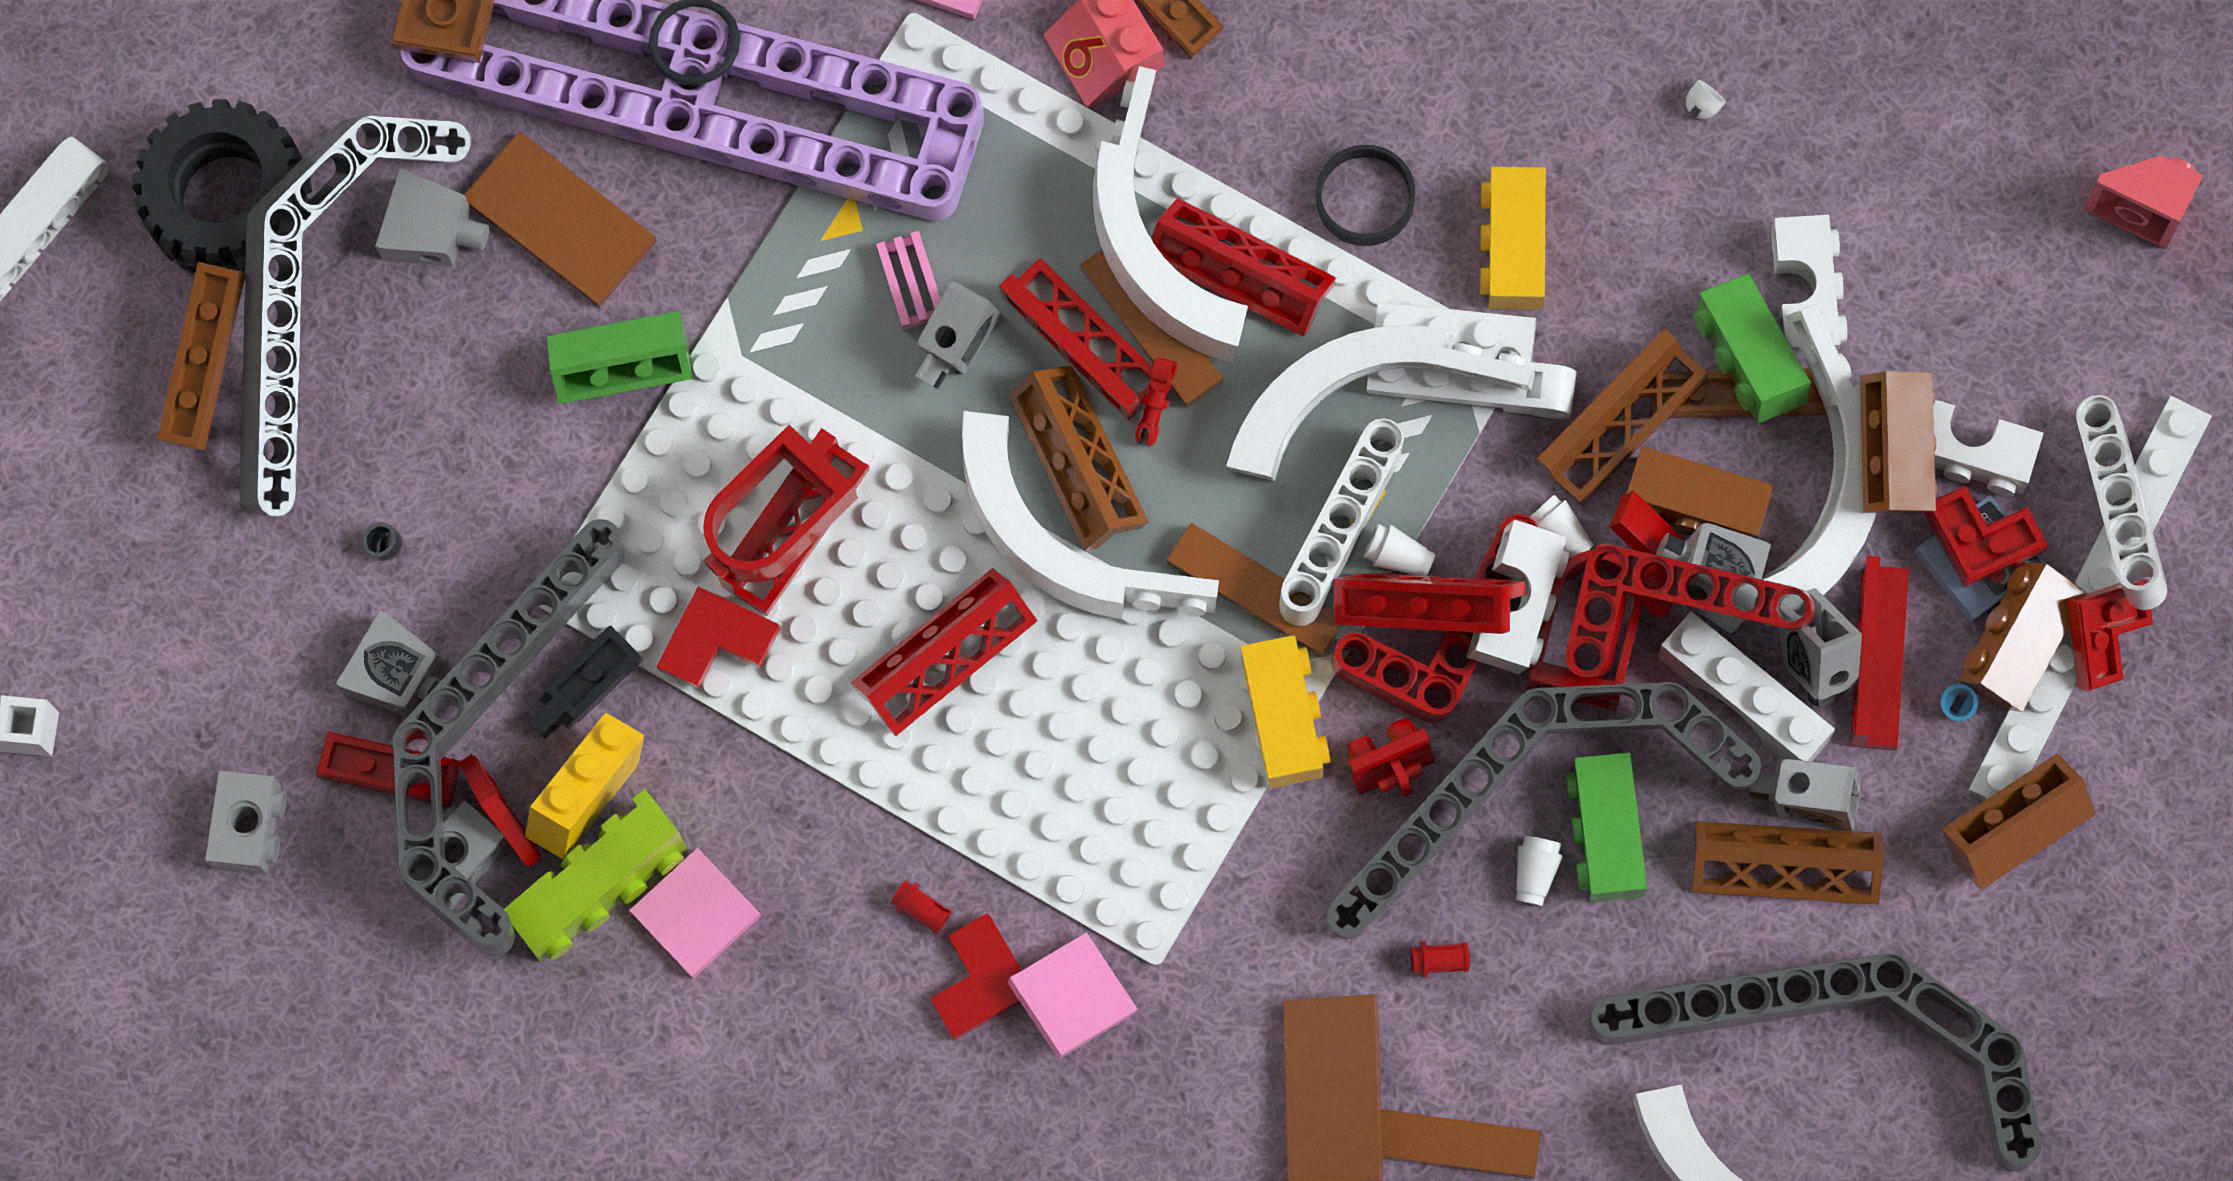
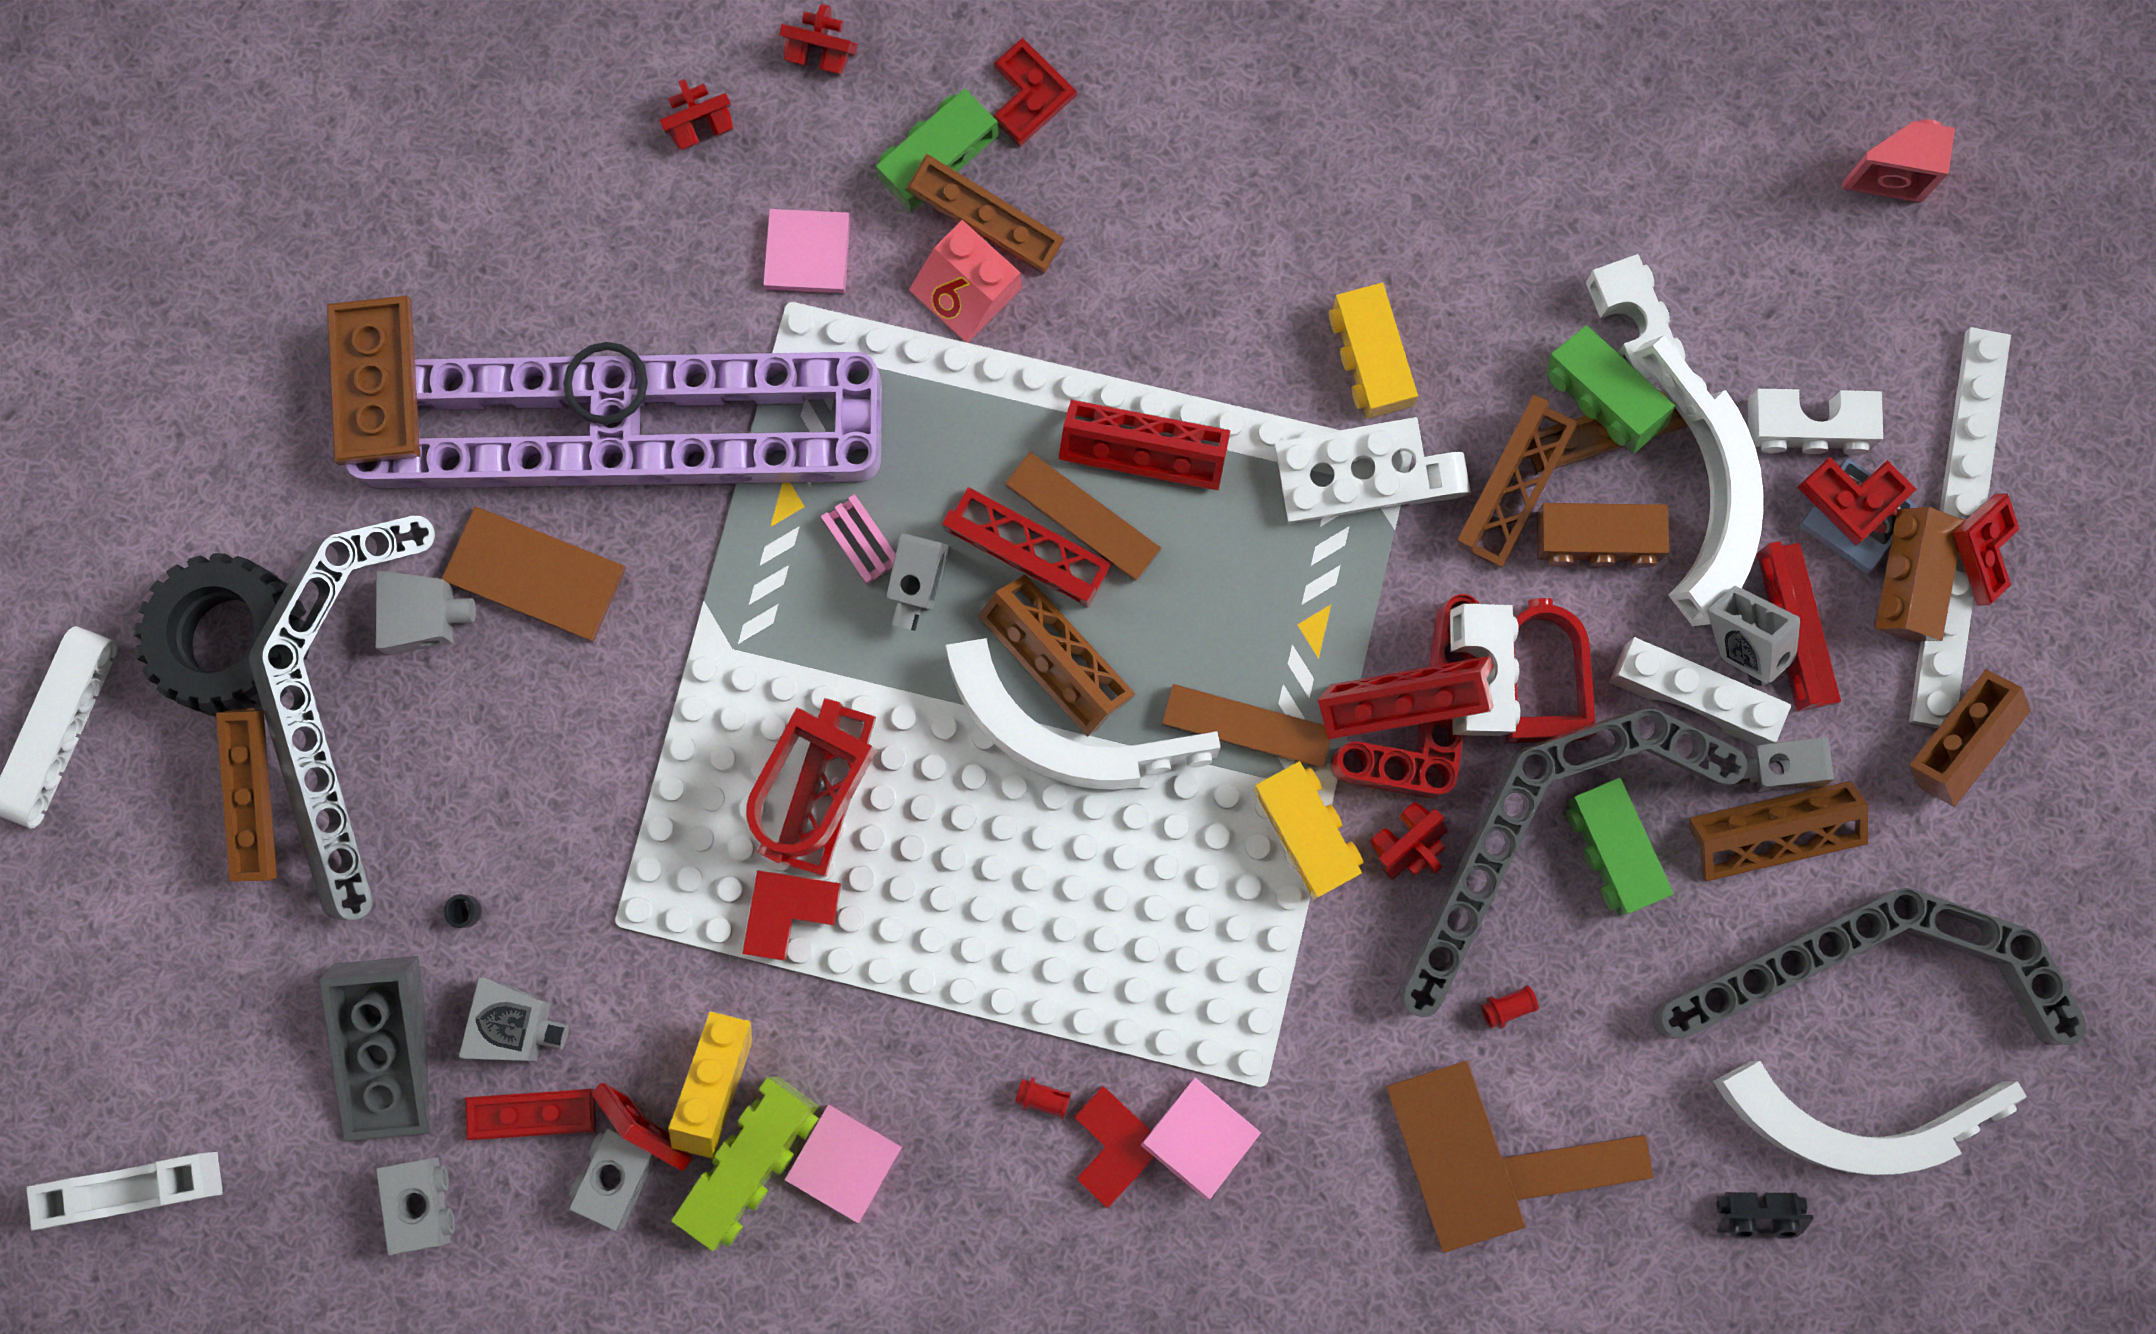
camera: 20 degrees left, 5 degrees up
dark grey beam [393,519,625,957] -> none
black hinge [528,625,644,739] -> none
bright green brick [547,311,693,404] -> none
red fence [850,568,1038,736] -> none
white arch [1093,66,1248,364] -> none
red piece [1135,357,1178,447] -> none
white arch [1226,325,1535,481] -> none
white beam [1279,418,1404,626] -> none
black tyre [1316,145,1415,246] -> none
white cone [1363,524,1435,576] -> none
white cone [1515,835,1563,906] -> none
white cone [1530,495,1595,558] -> none
red beam [1566,545,1815,678] -> none
red tile [1610,490,1685,618] -> none
light grey torso [1656,523,1771,633] -> none
white hinge [1686,80,1726,120] -> none
brick [1860,371,1938,514] -> none
dark azure hinge [1940,683,1978,721] -> none
white beam [2076,395,2167,610] -> none
none -> dark grey slope [319,956,430,1141]

